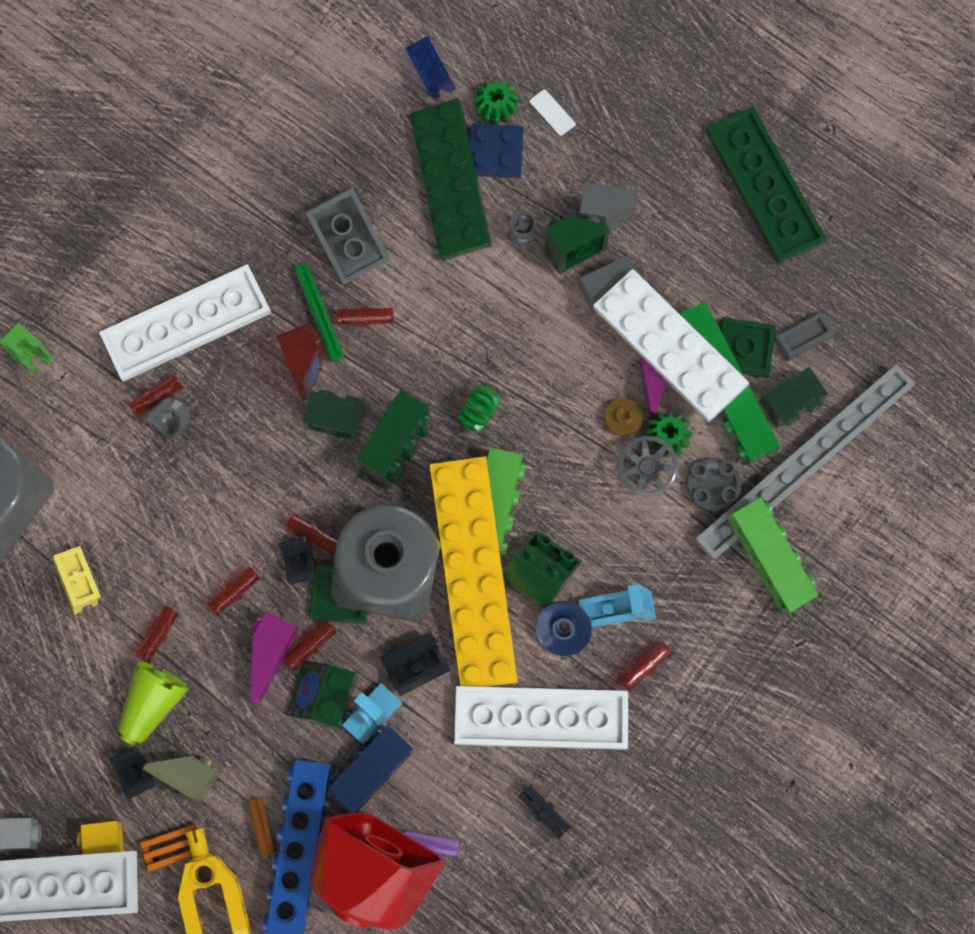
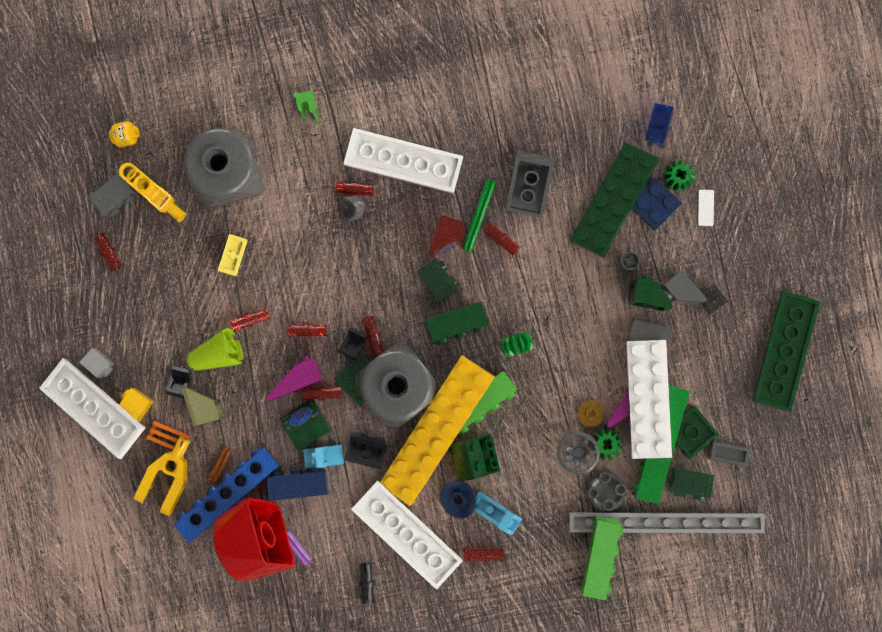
camera: 45 degrees right, 10 degrees up
none -> clear smoke brick [699,284,728,315]

